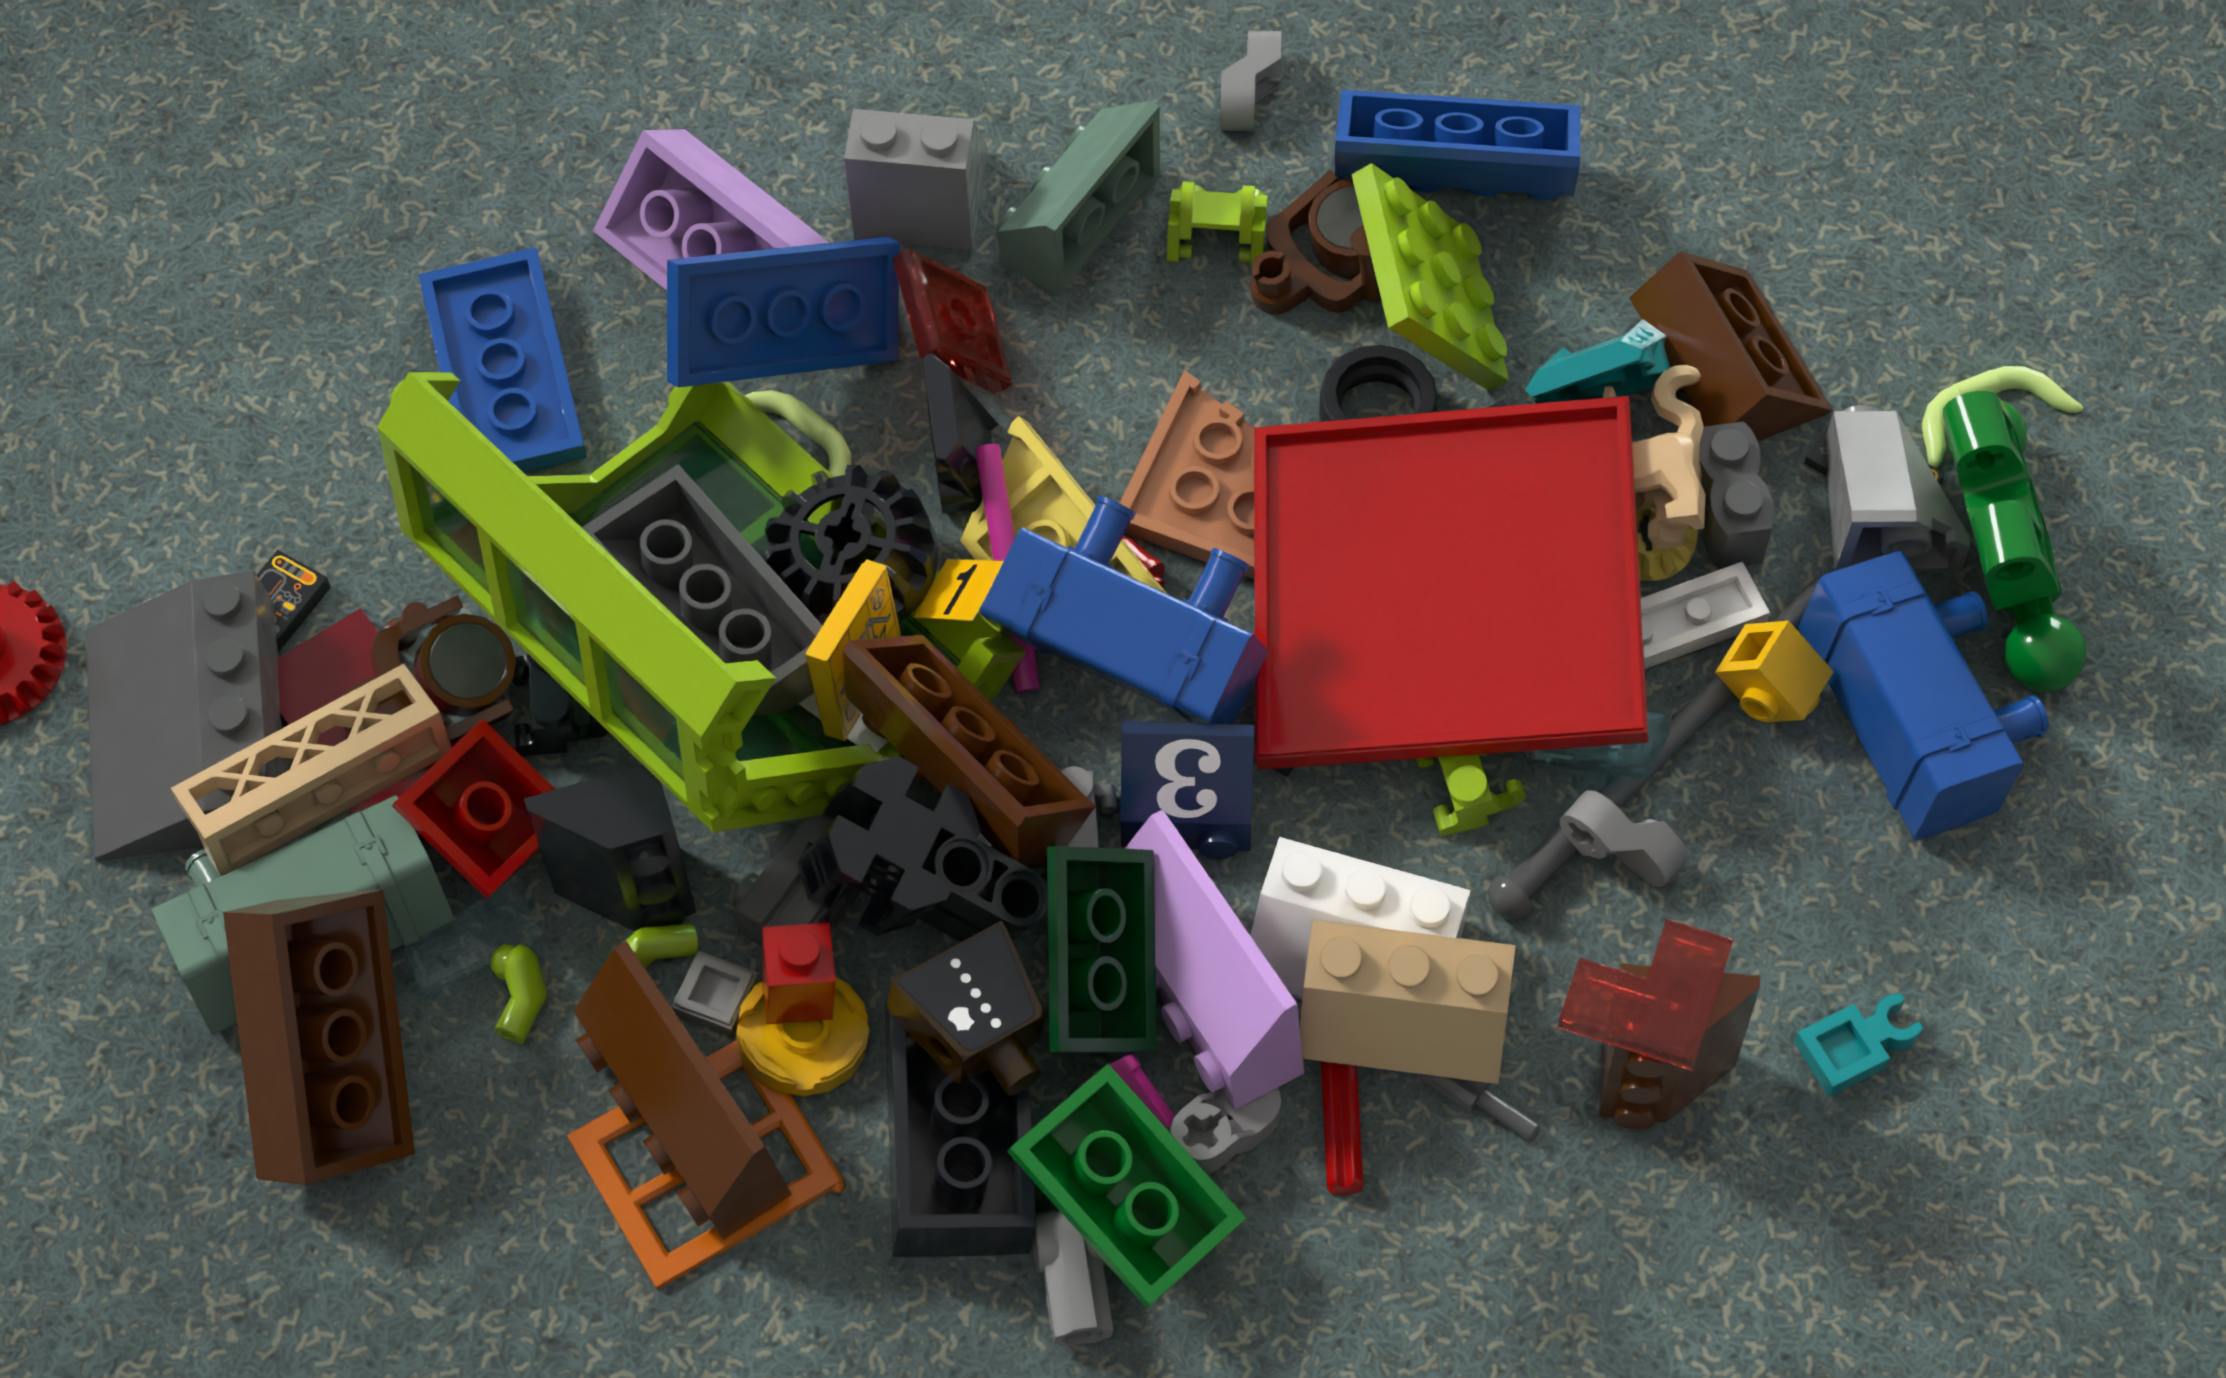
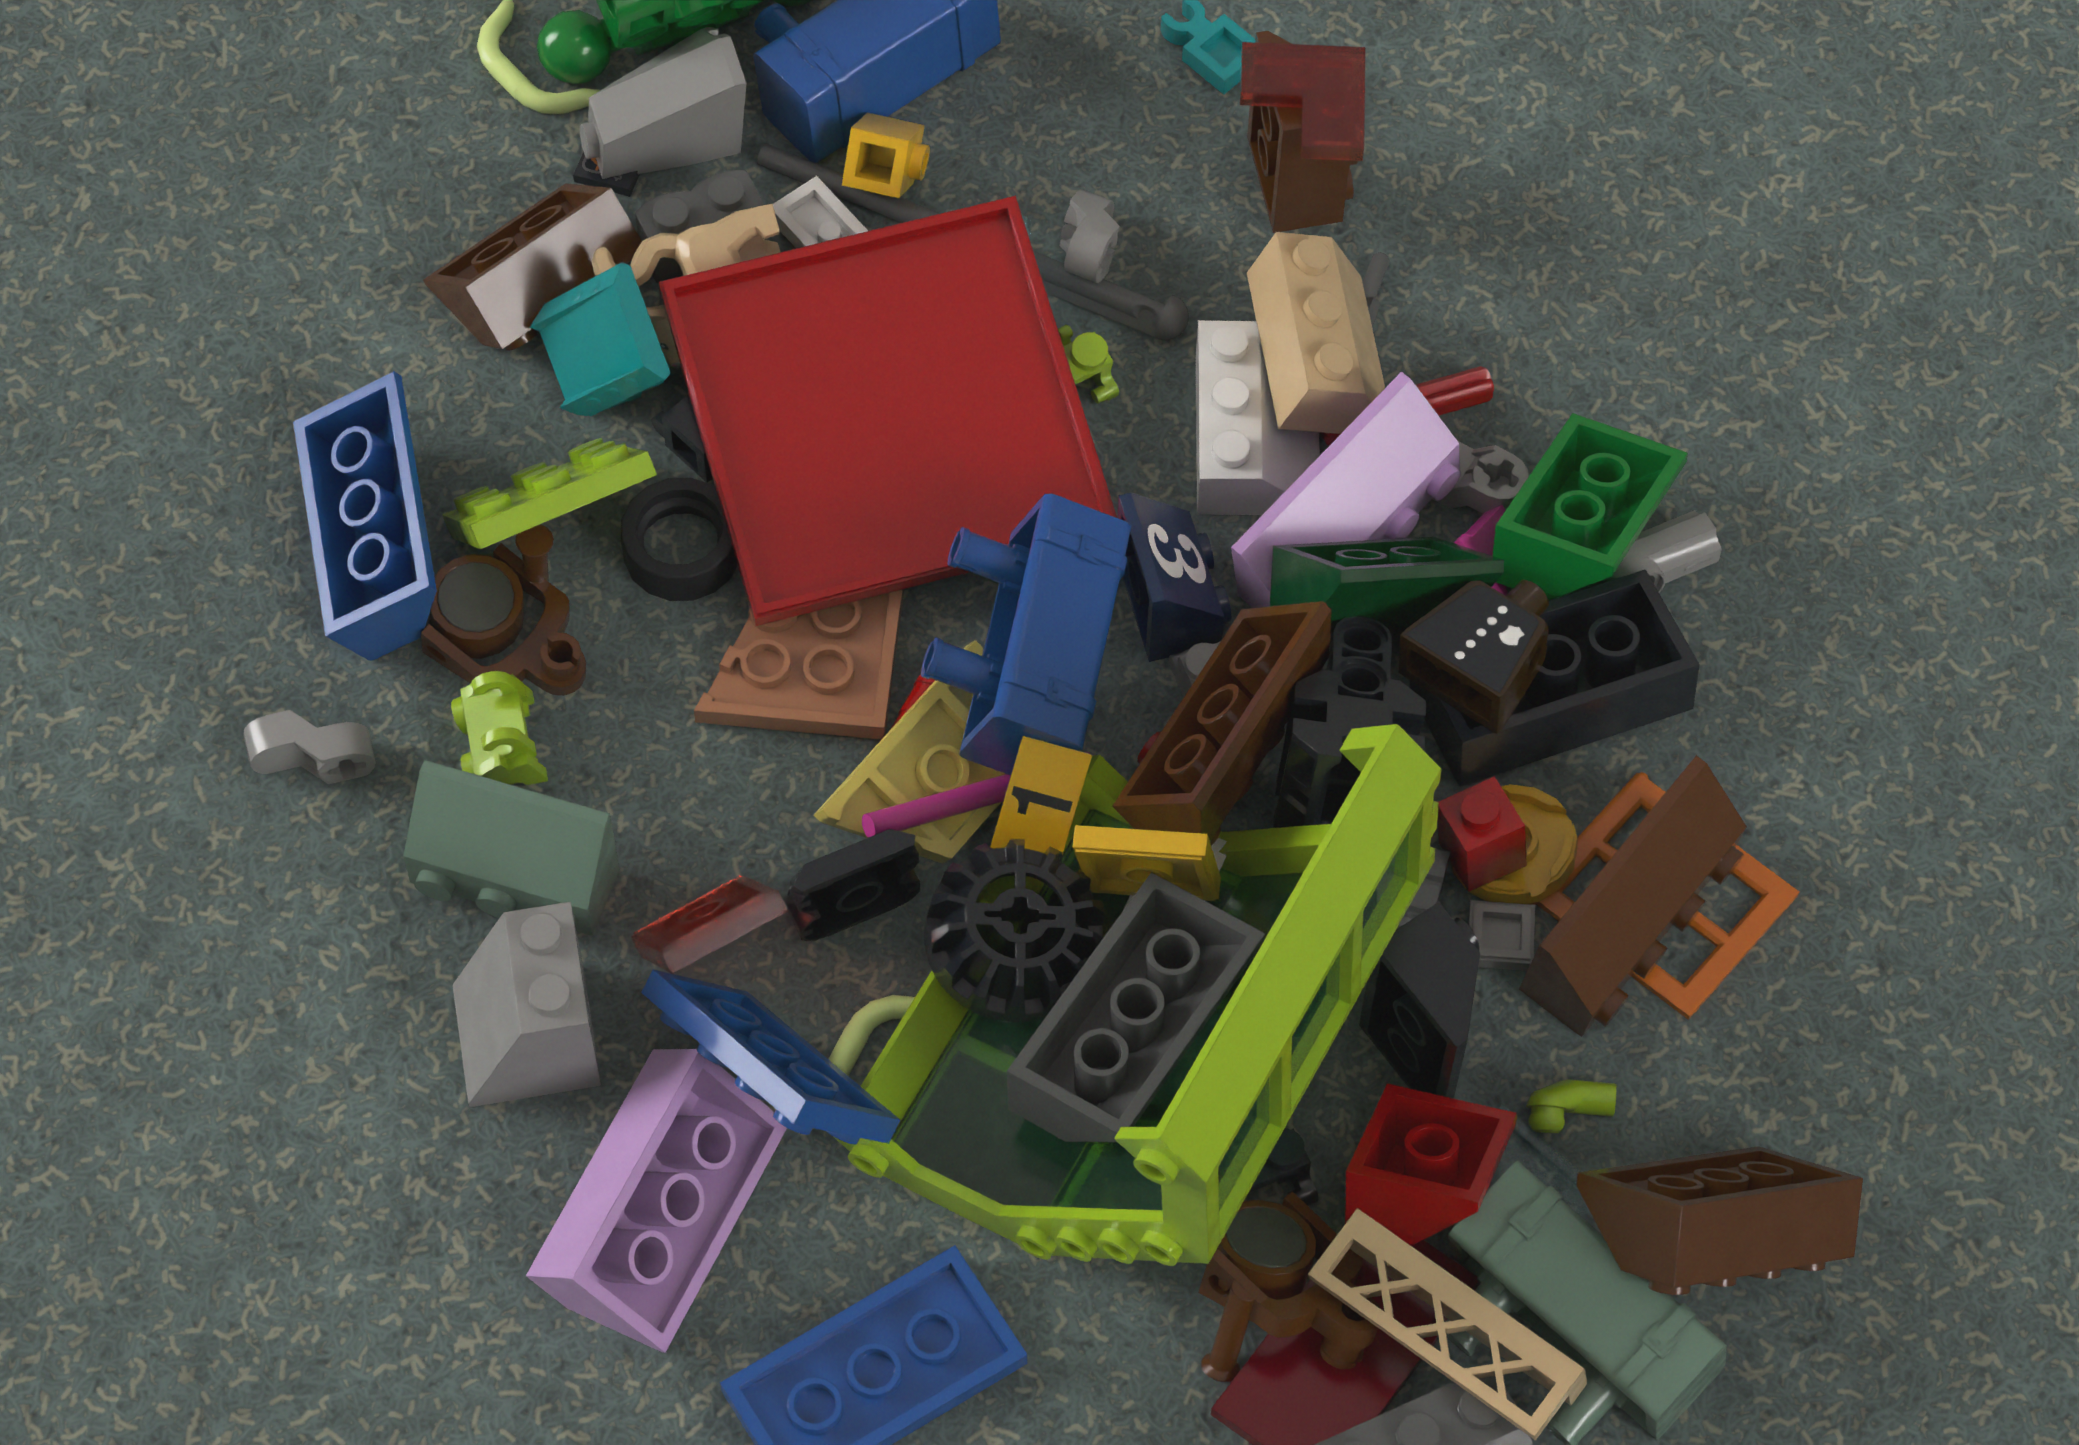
camera: 110 degrees left, 0 degrees up
lime arm [626,923,698,969] -> none

